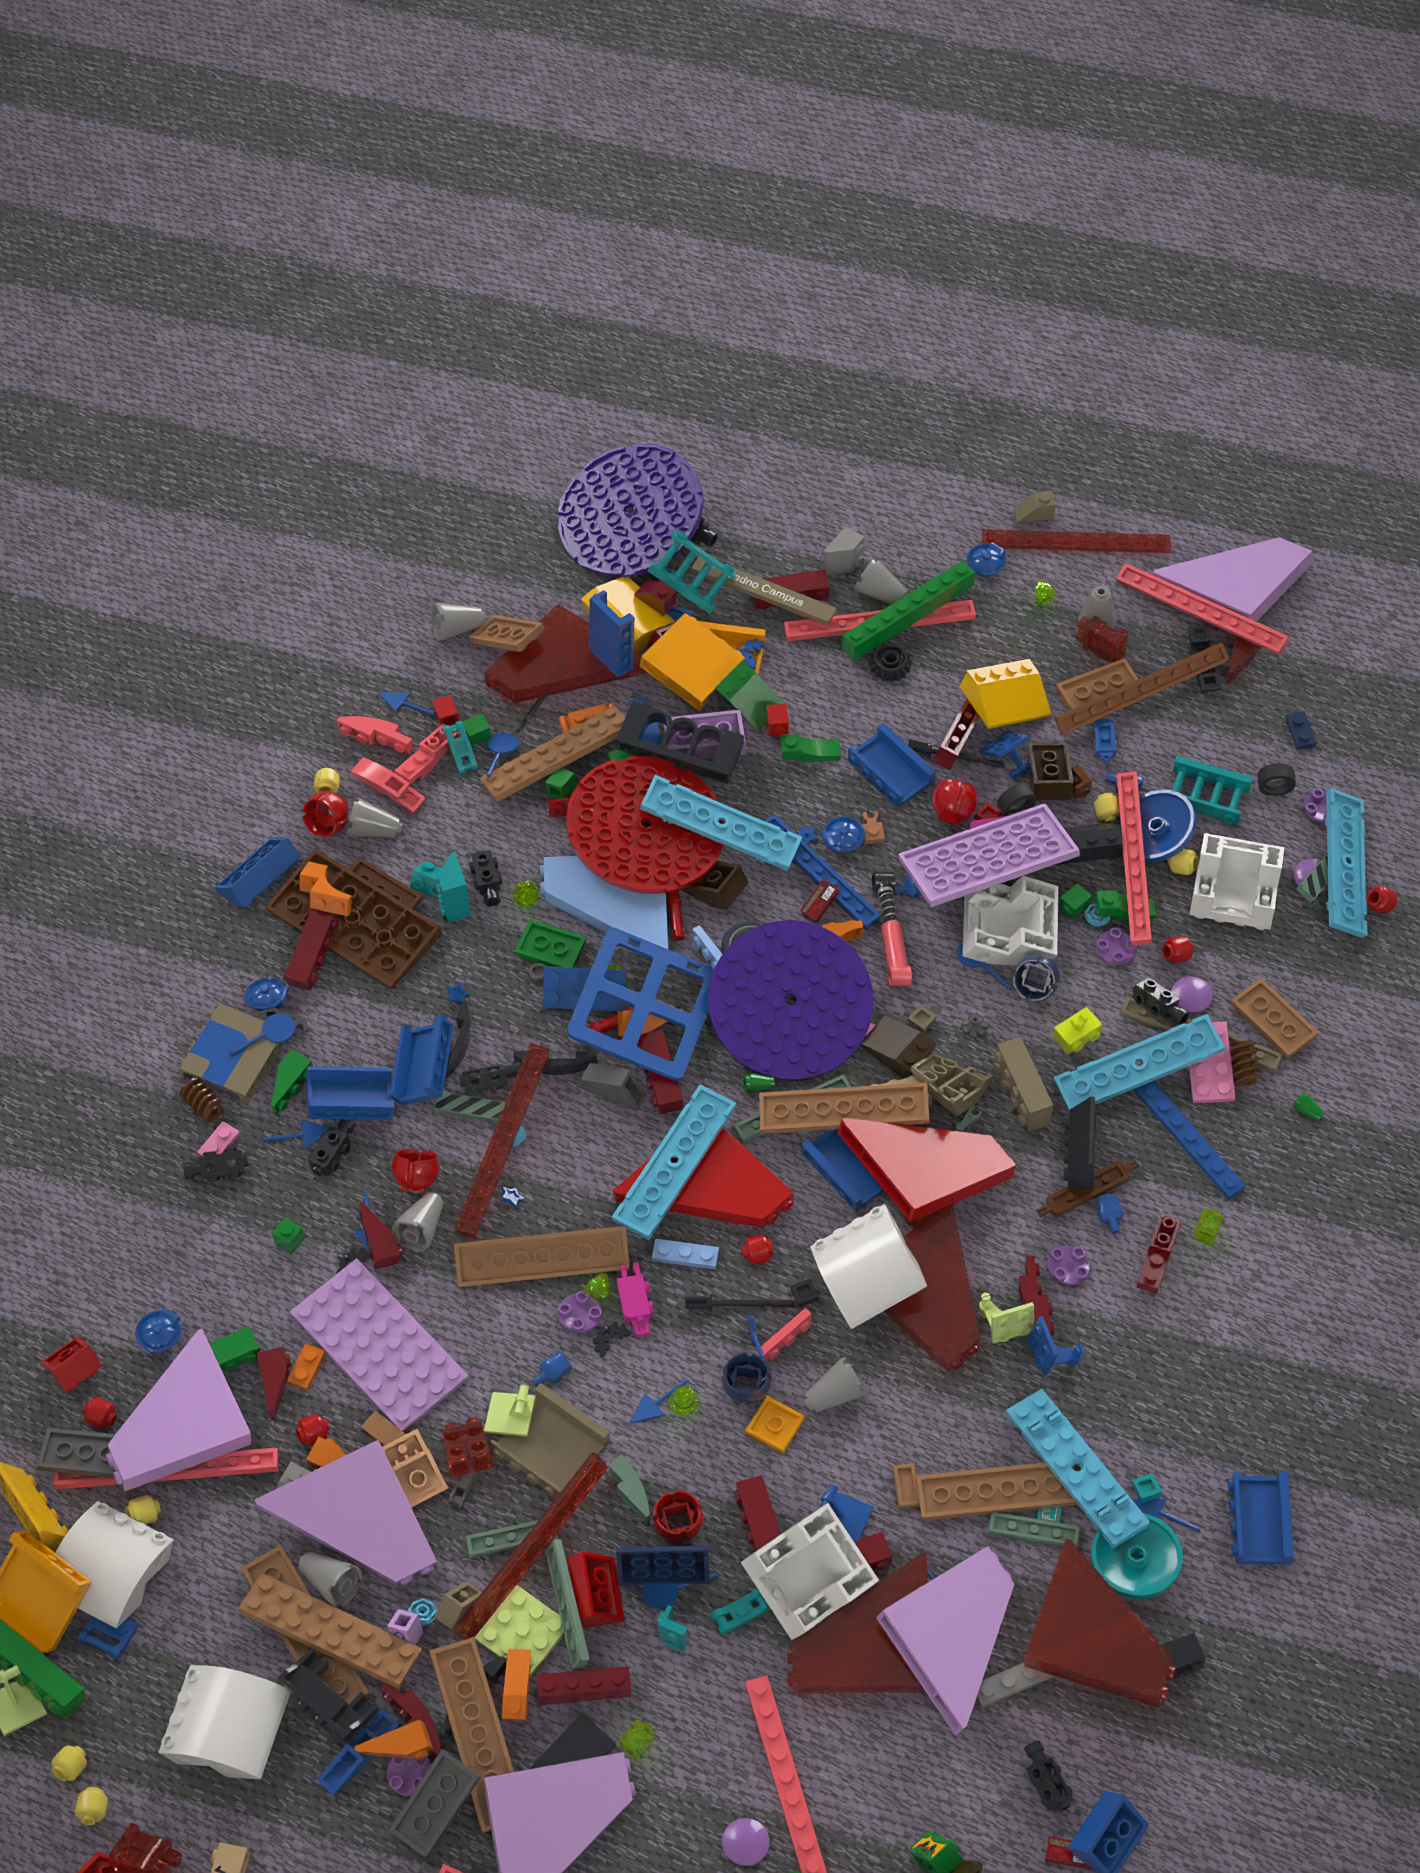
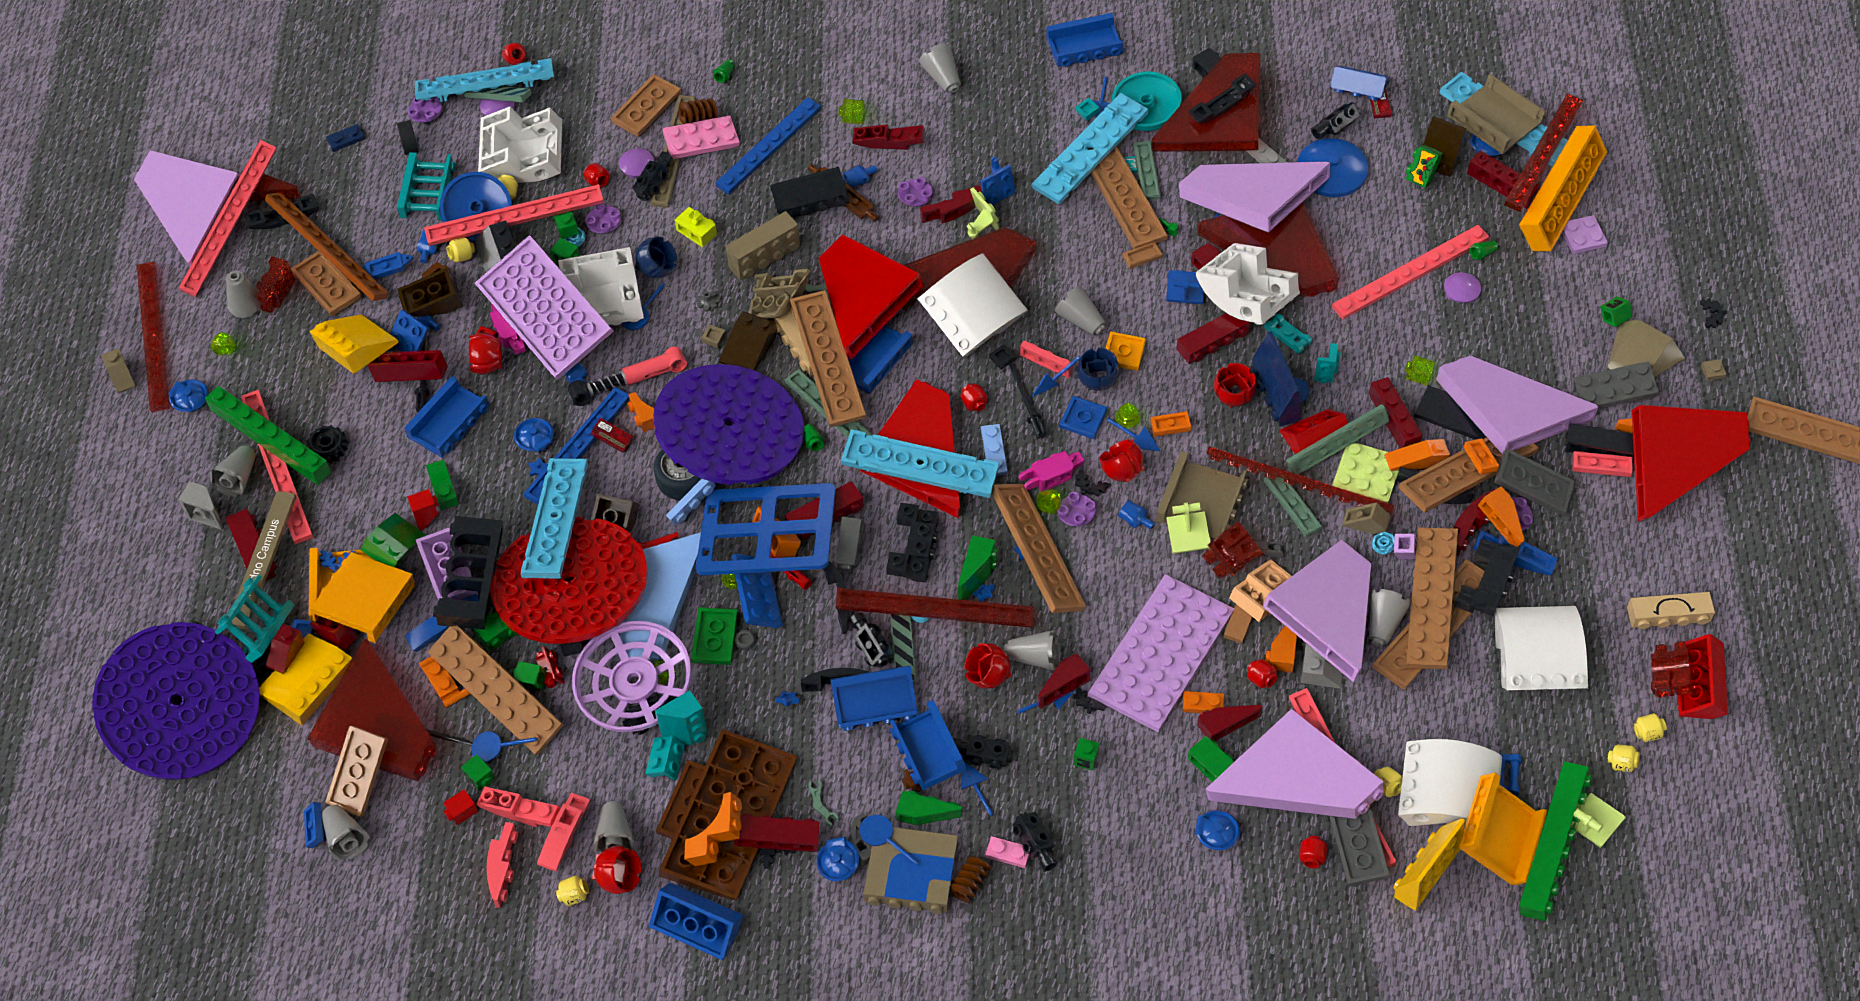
camera: 105 degrees left, 0 degrees up
red slope [41,1337,102,1391] -> none
blue piece [378,692,435,716] -> none
teal plate [442,720,478,775] -> none
blue panel [589,590,635,677] -> none
sand green slope [608,1454,651,1525] -> none
nougat plate [862,811,885,844] -> none
black tyre [997,783,1037,816] -> none
medium azure piece [1054,1014,1225,1112] -> none
none -> blue plate [304,802,325,848]
none -> lavender dish [572,621,692,732]
none -> sand green piece [808,780,839,828]
none -> black bracket [886,503,939,583]
none -> light grey cone [919,43,961,93]
none -> green slope [958,535,998,604]
none -> blue tile [1059,396,1108,439]
none -> red piece [1099,439,1145,482]
none -> orange plate [1150,411,1191,437]
none -> green hand [1158,217,1178,237]
none -> black slope [1188,73,1256,124]
none -> blue dish [1297,138,1368,197]
none -> orange plate [1463,438,1499,475]

